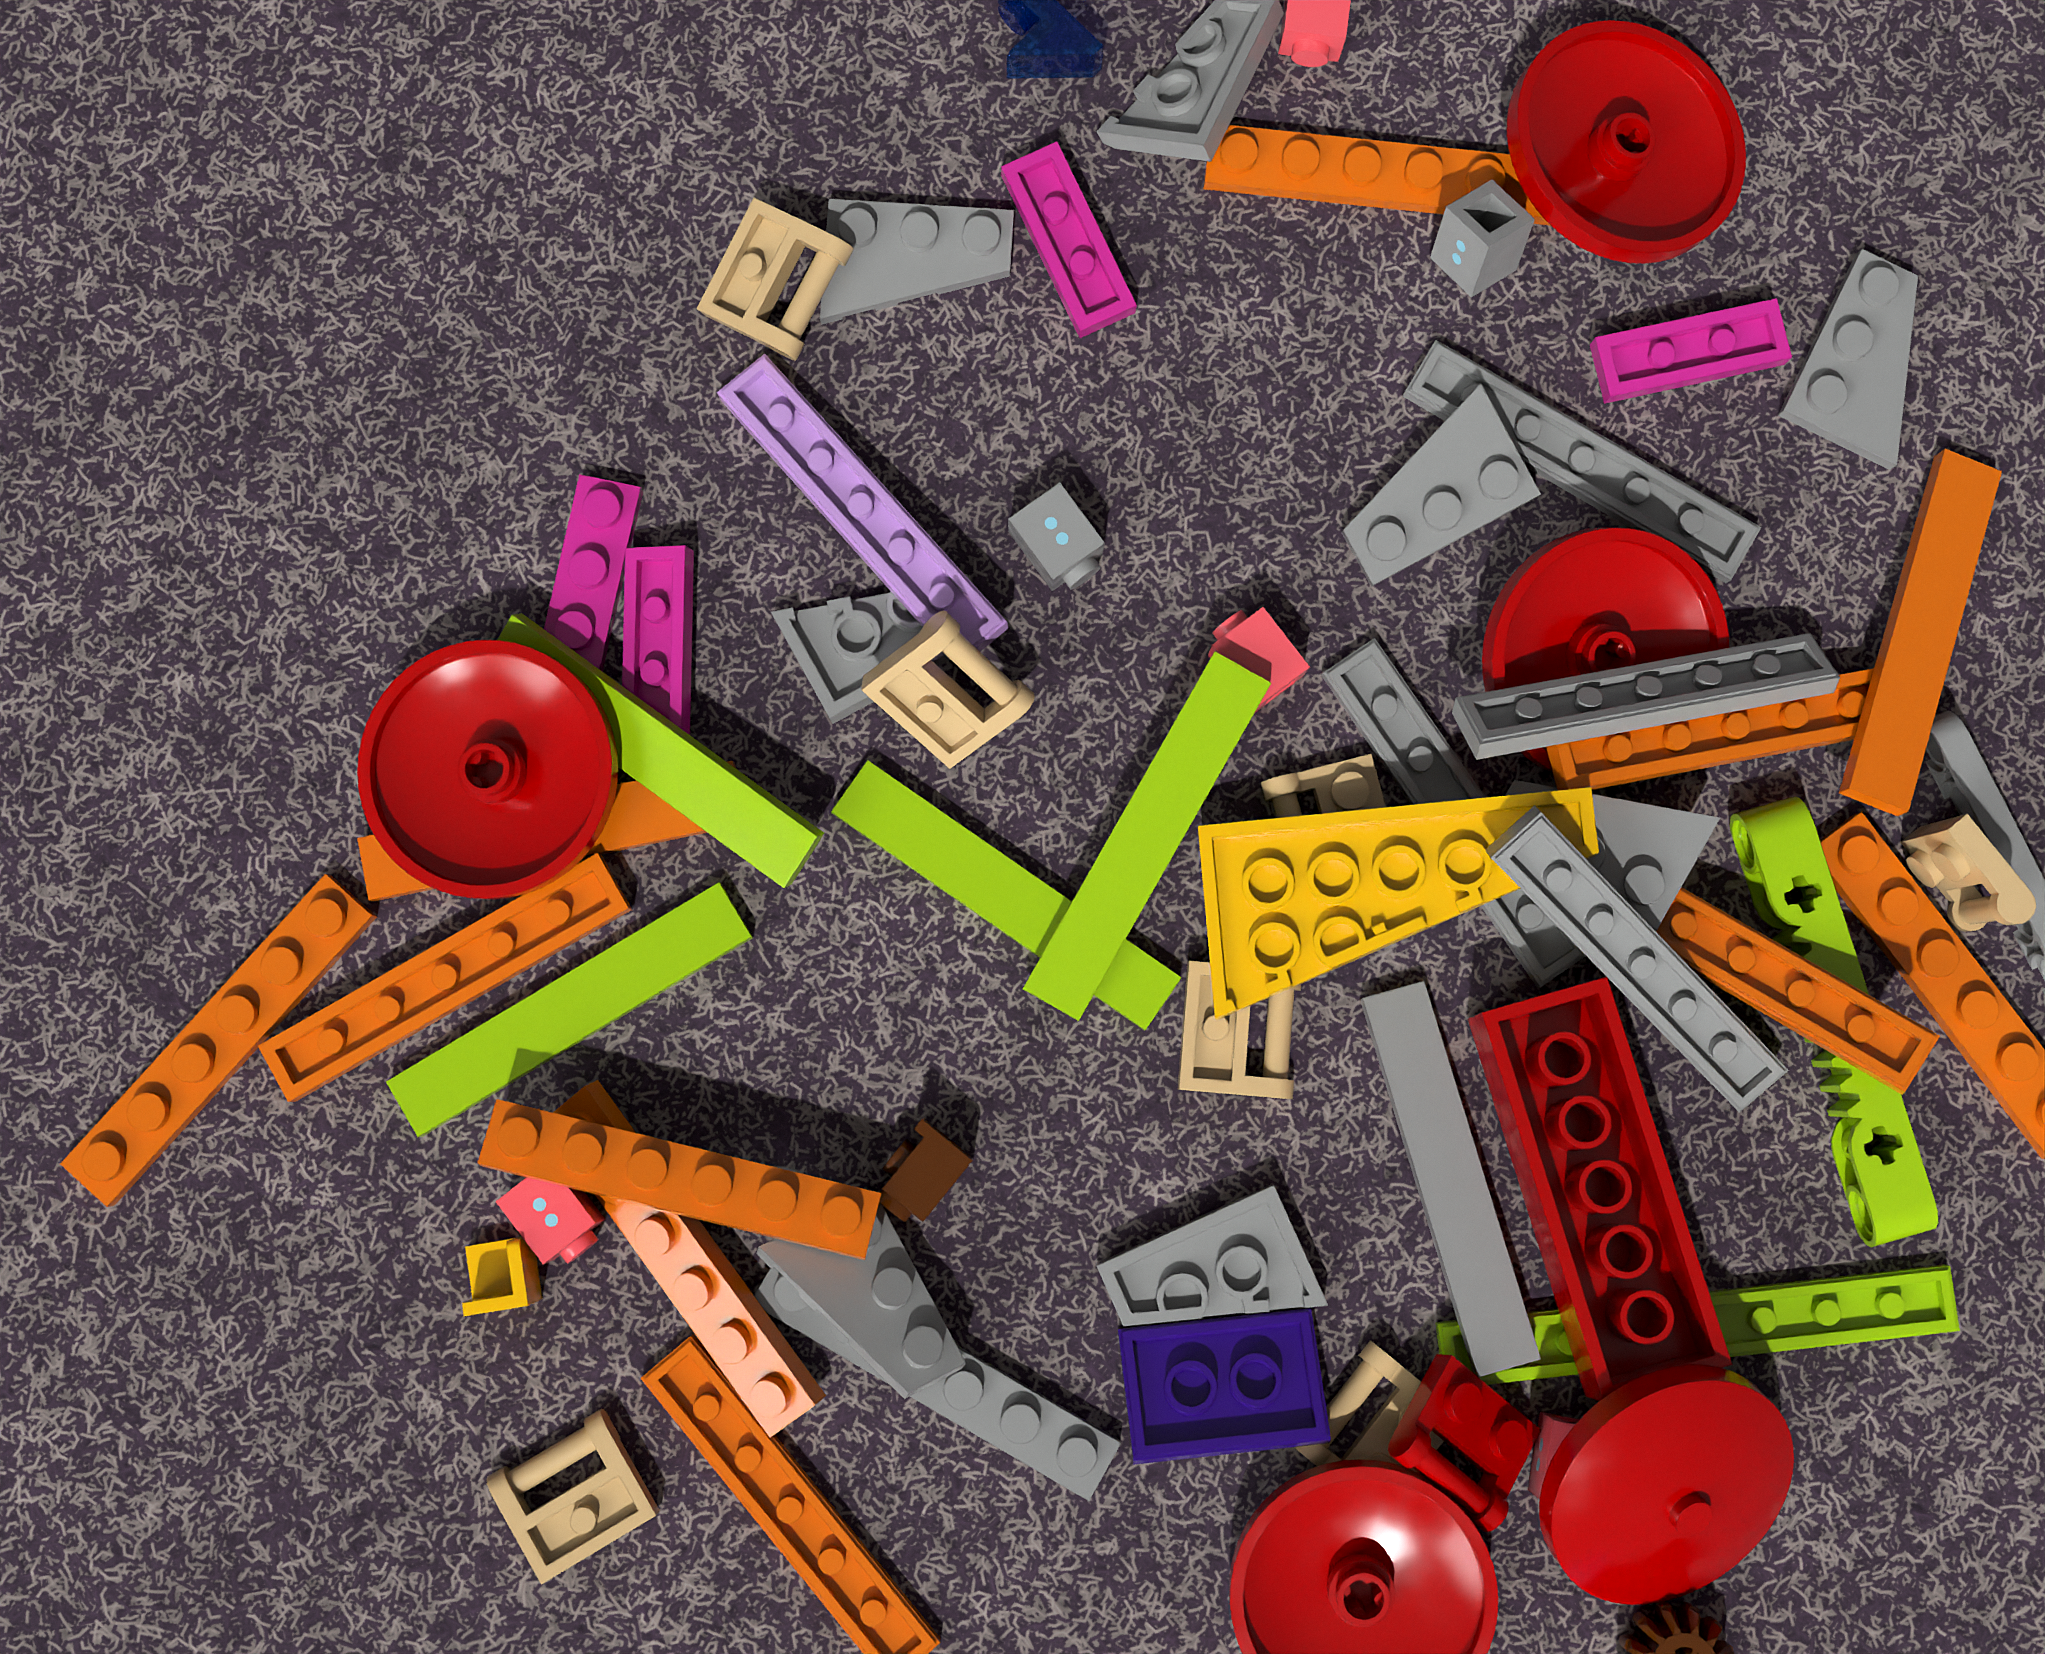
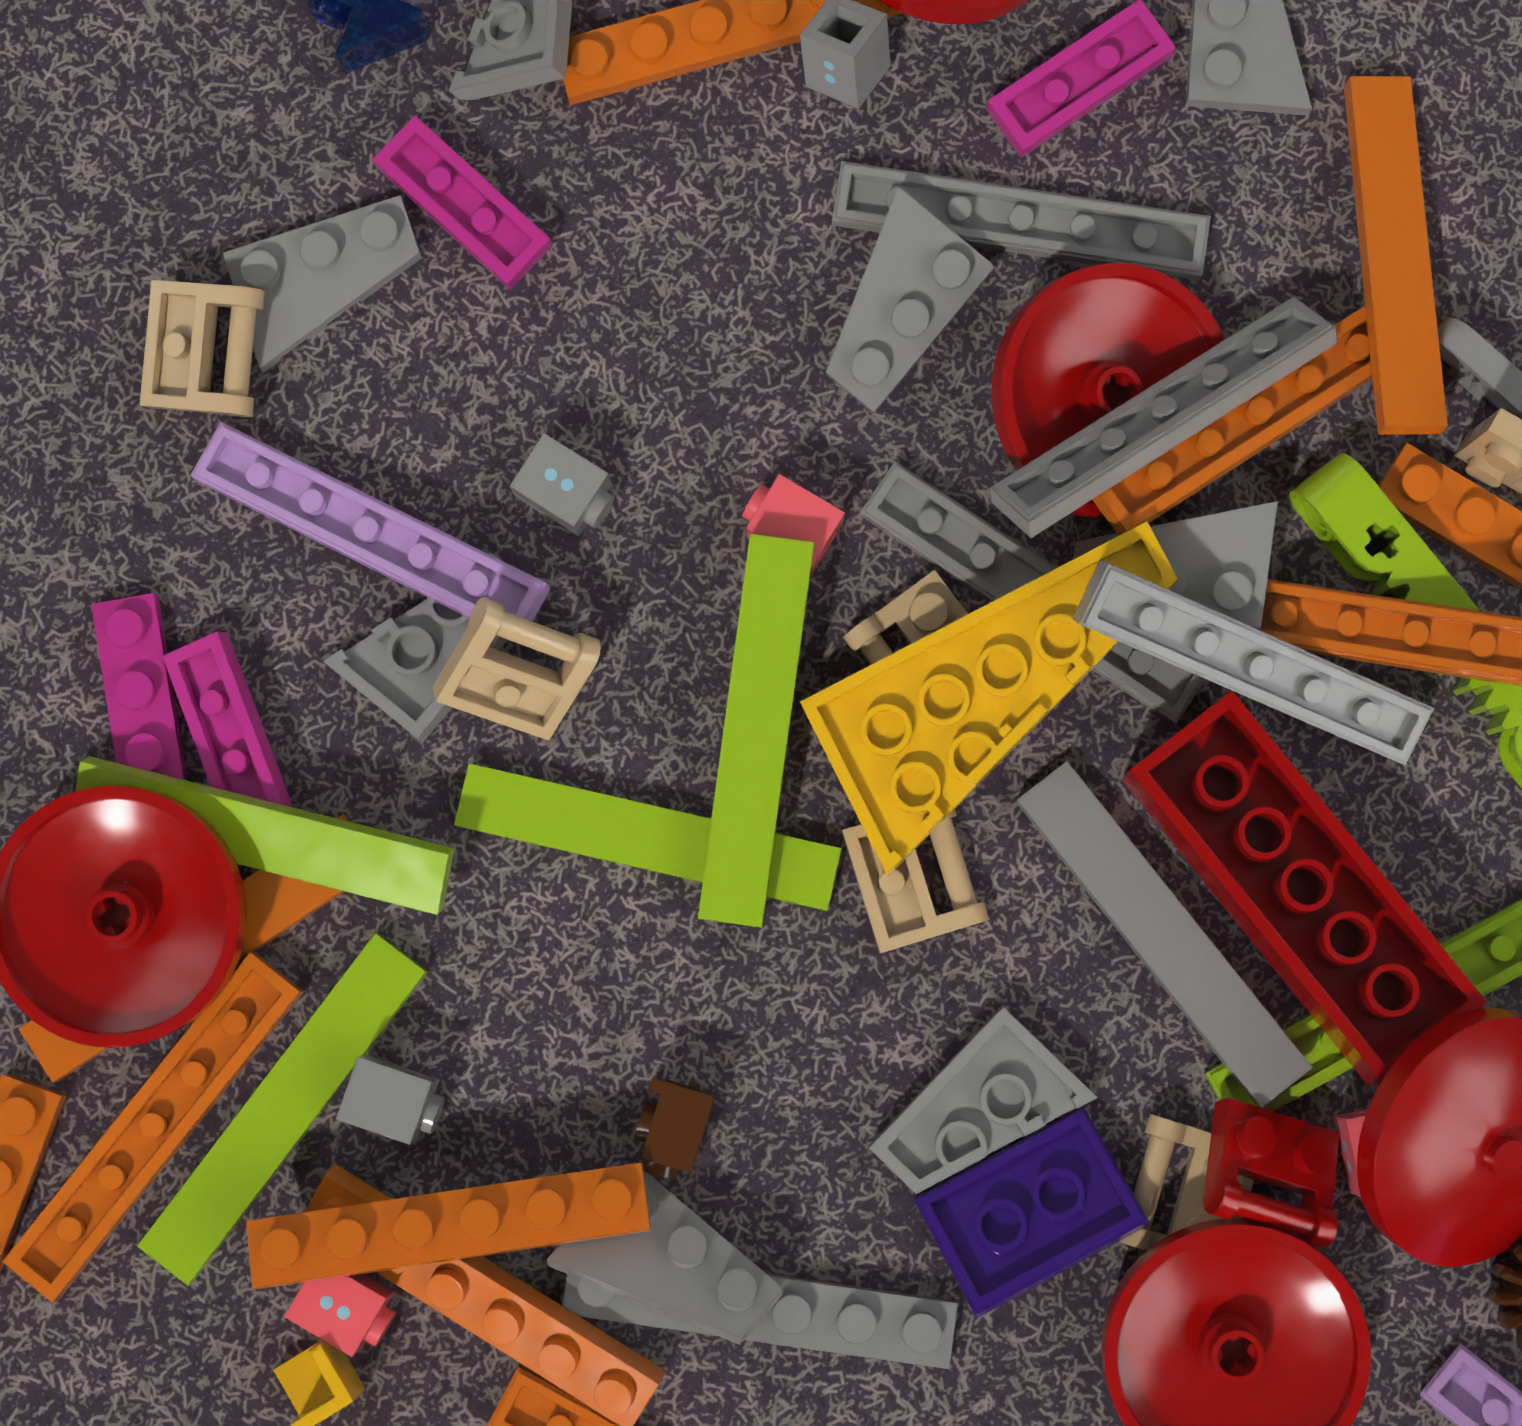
camera: 15 degrees left, 0 degrees up
none -> light grey brick [336,1054,445,1145]

